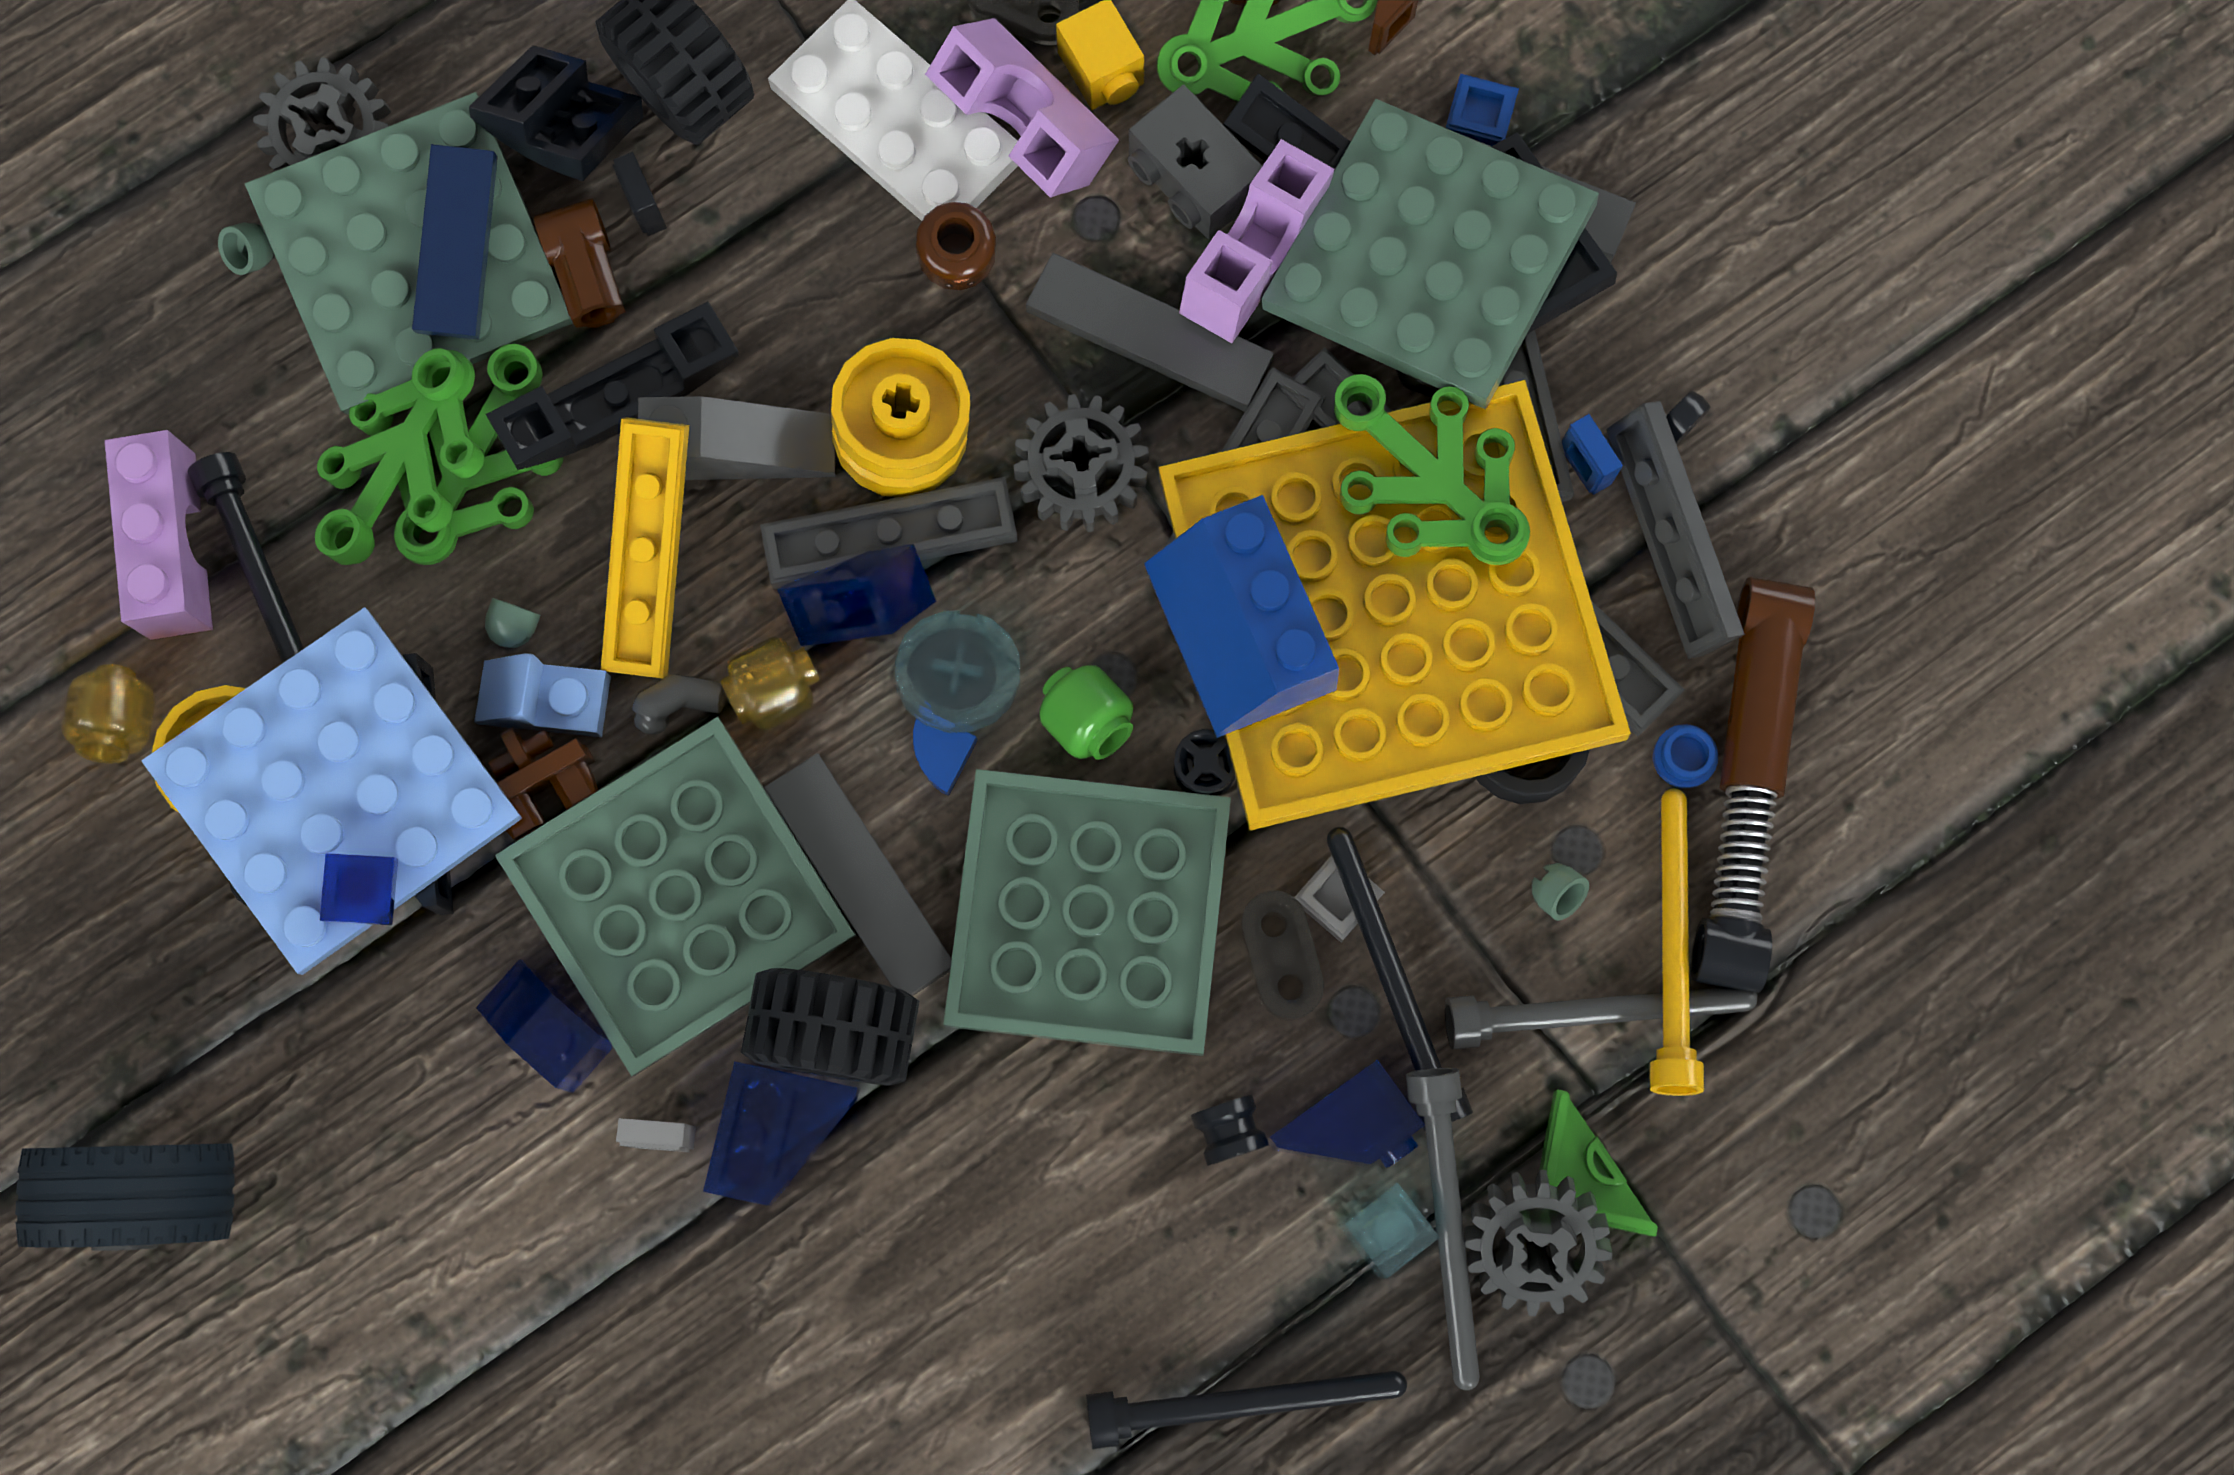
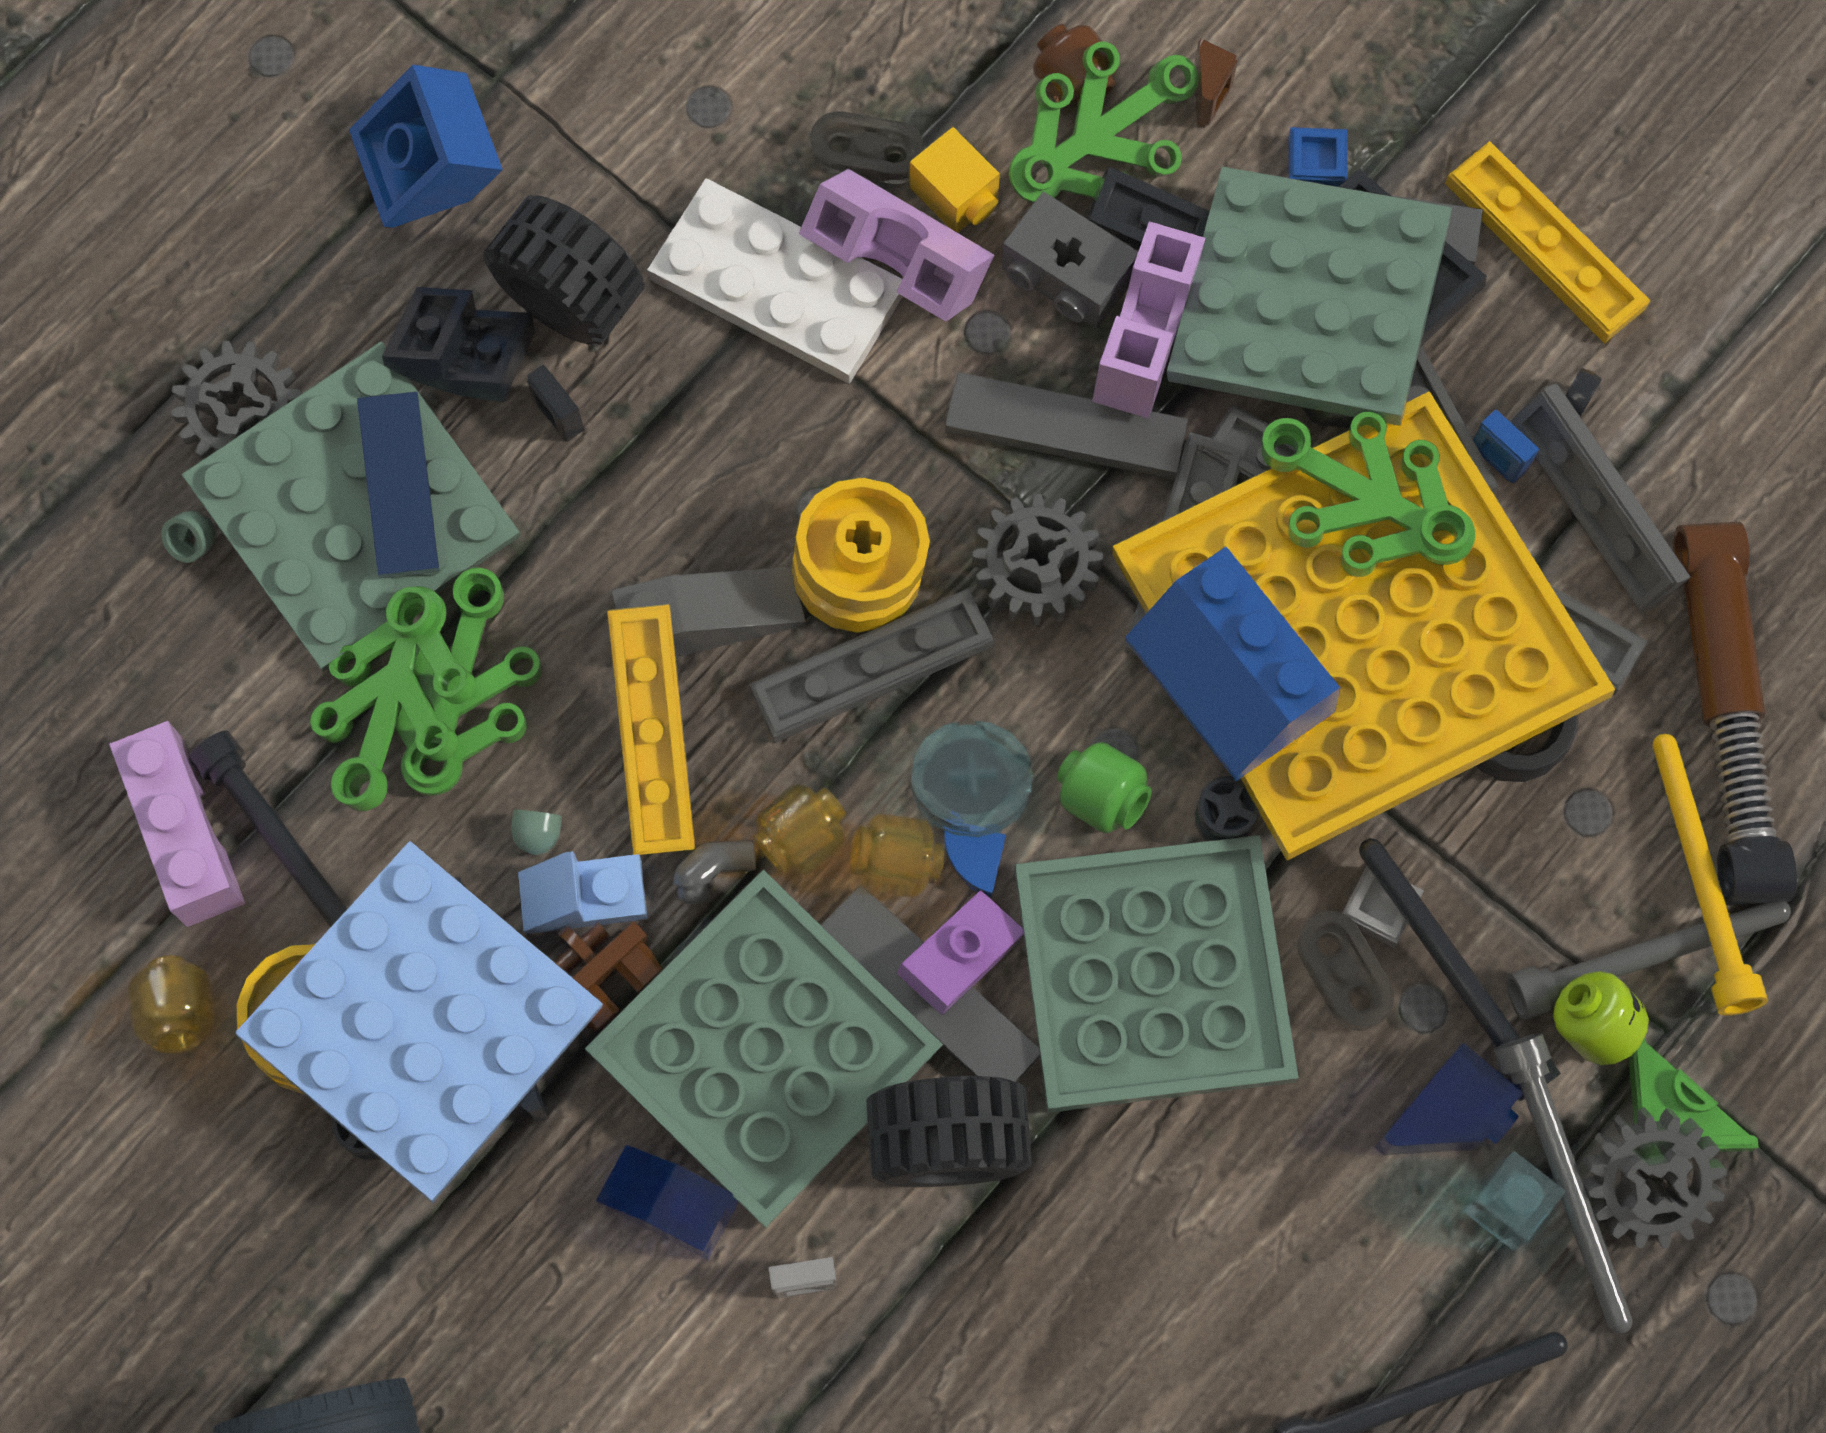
camera: 15 degrees left, 5 degrees down
clear blue tile [319,853,398,926] -> none
black slope [486,301,739,470] -> none
reddish brown piece [533,198,626,328] -> none
clear blue wing [703,1061,860,1206] -> none
clear blue slope [777,544,937,646] -> none
reddish brown head [916,202,996,291] -> none
black wheel [1191,1095,1269,1166] -> none
sand green hinge [1532,863,1589,921] -> none
blue plate [1653,724,1718,788] -> none
none -> clear yellow head [850,814,944,898]
none -> medium lavender plate [896,890,1024,1015]
none -> yellow tile [1445,141,1651,344]
none -> lime head [1553,971,1649,1065]

